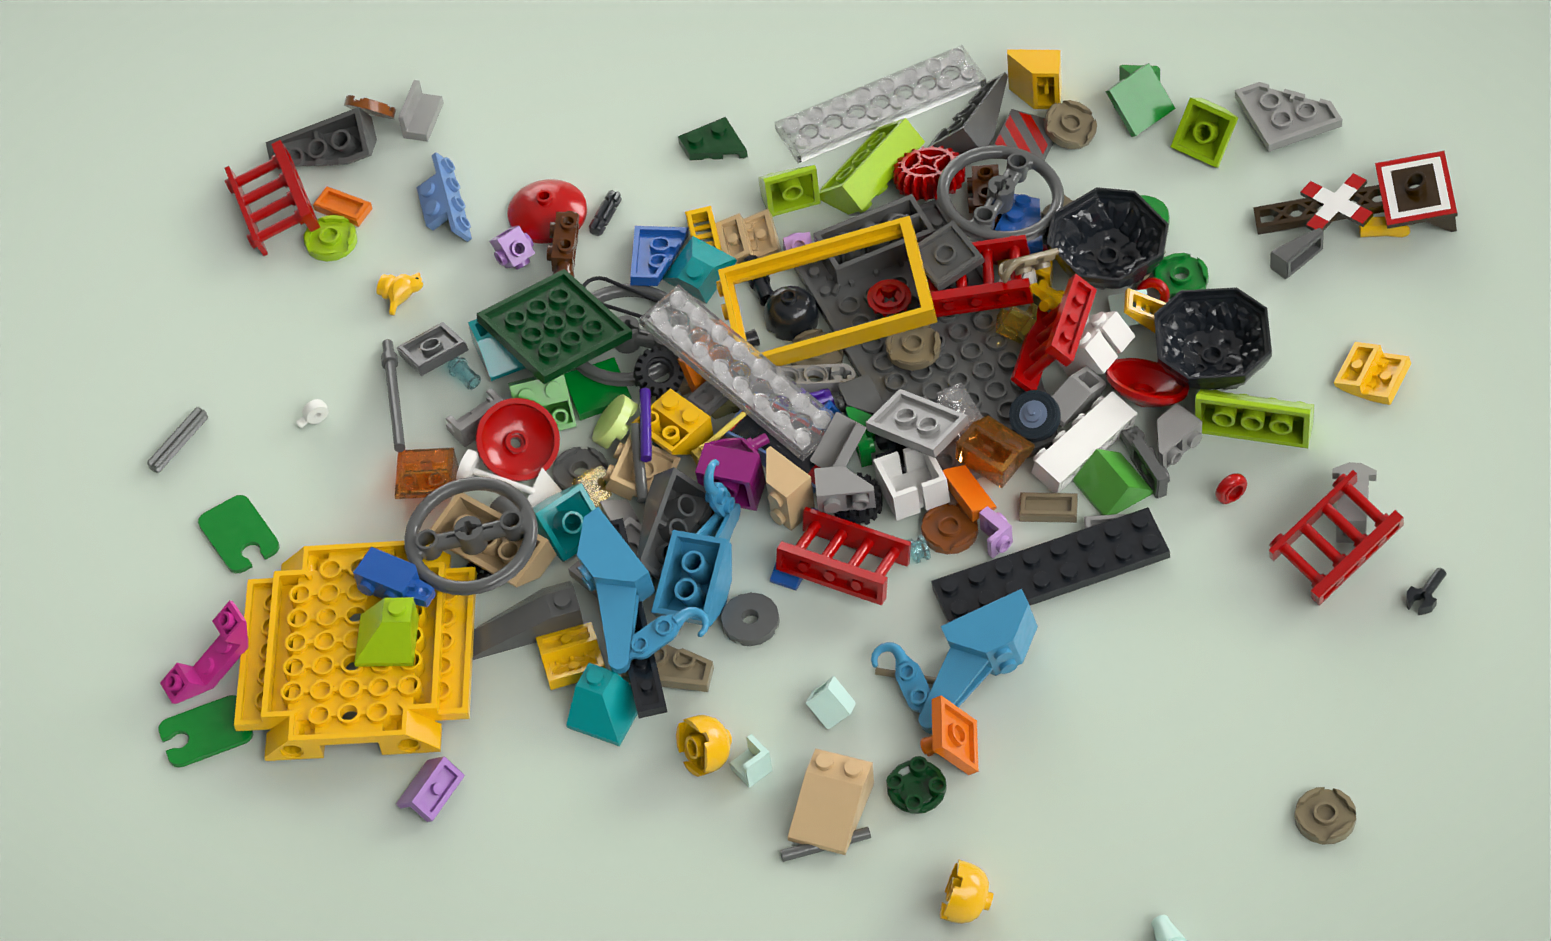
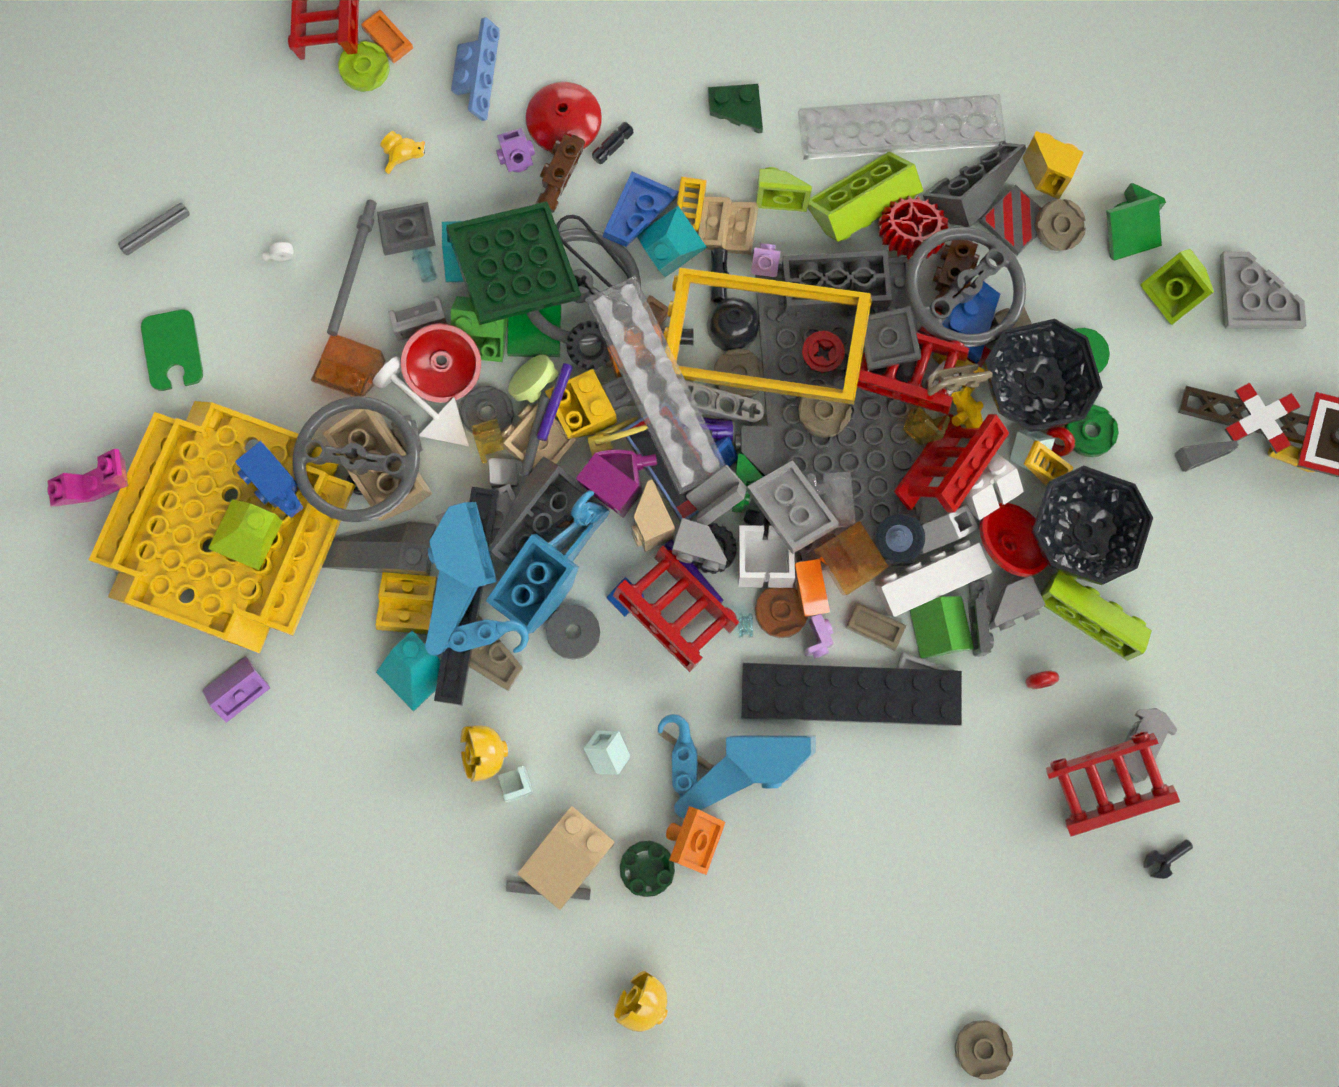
camera: 10 degrees right, 25 degrees up
green piece [158,695,254,768] -> none
teal slope [533,483,596,562] -> none
yellow slope [1334,342,1411,405] -> none

